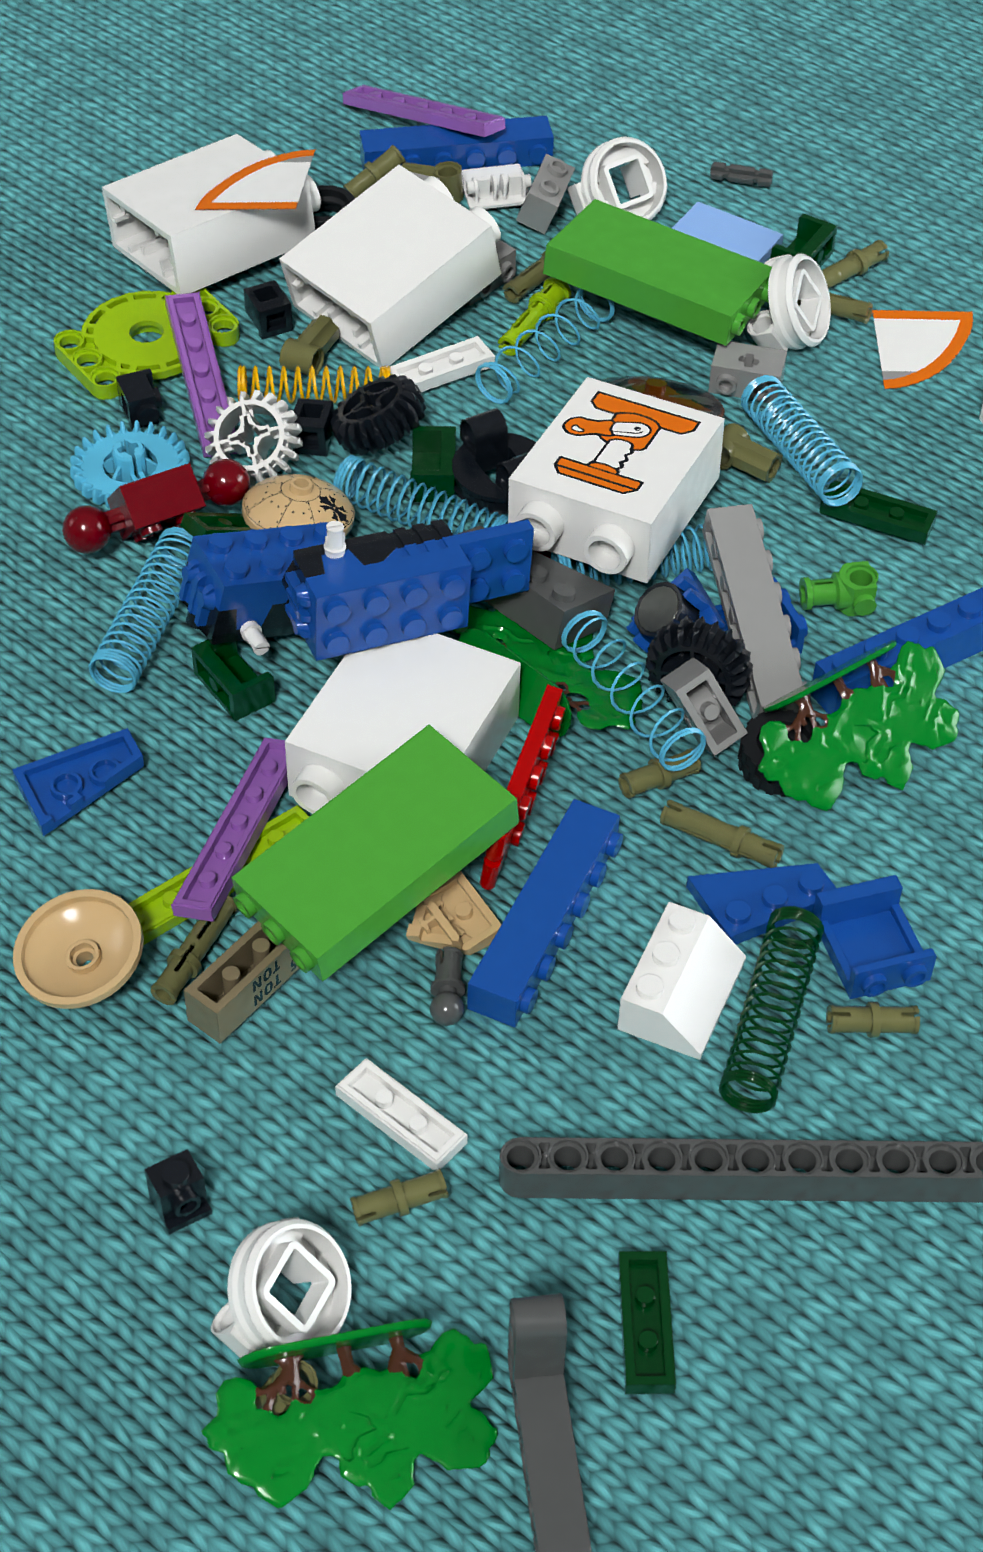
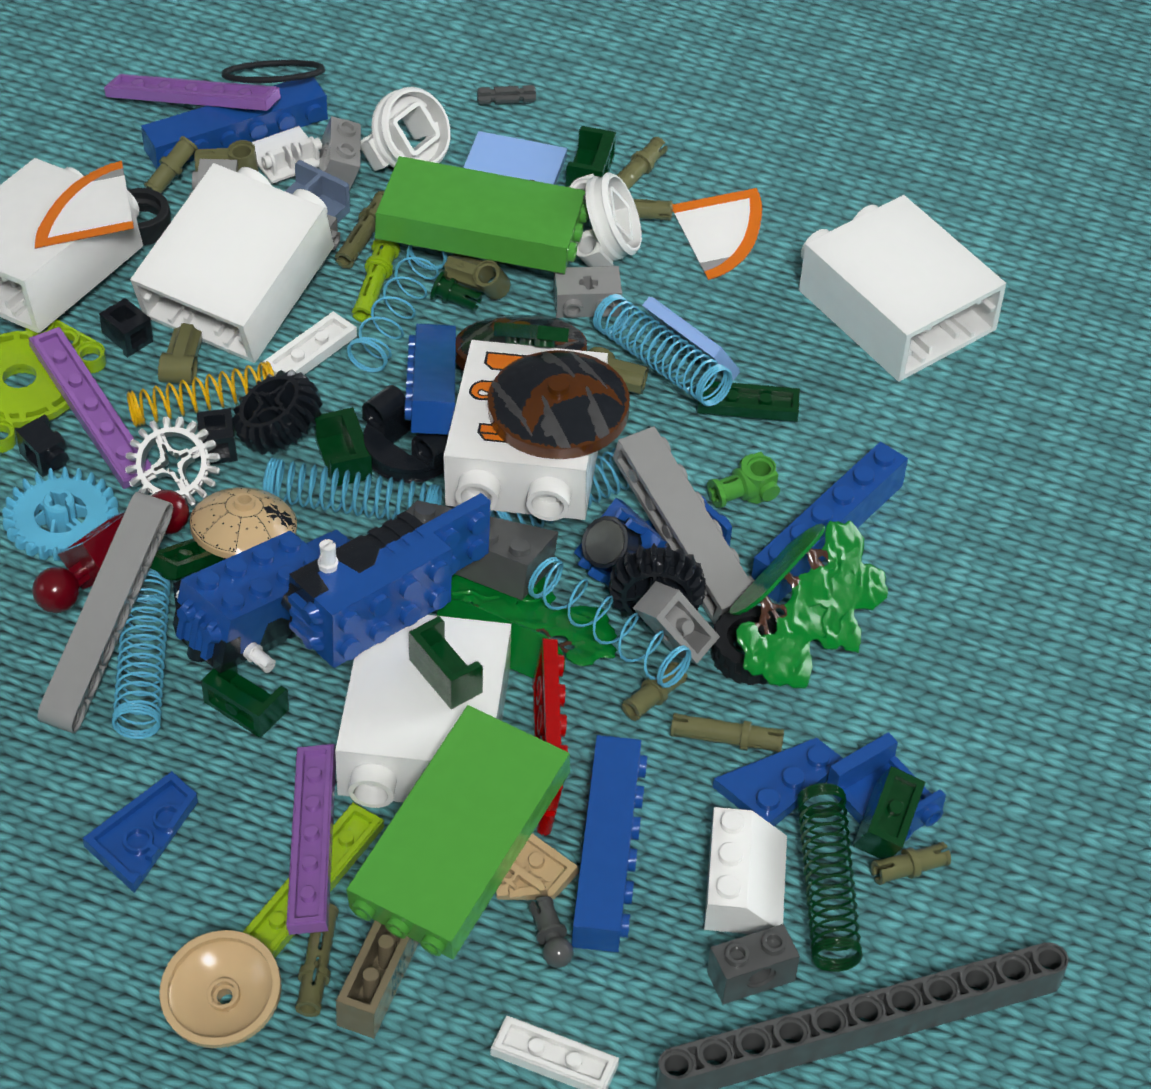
camera: 20 degrees left, 0 degrees up
none -> light grey beam [37,491,173,734]
none -> black piece [222,60,325,83]
none -> sand blue panel [285,160,350,223]
none -> blue brick [405,324,456,435]
none -> dark green panel [409,616,483,709]
none -> dark green pin [430,270,483,313]
none -> olive piece [444,253,511,300]
none -> dish [488,350,630,459]
none -> dark green plate [493,322,569,348]
none -> light blue tile [642,296,740,380]
none -> dark grey brick [707,924,800,1005]
none -> dark green panel [853,766,926,859]

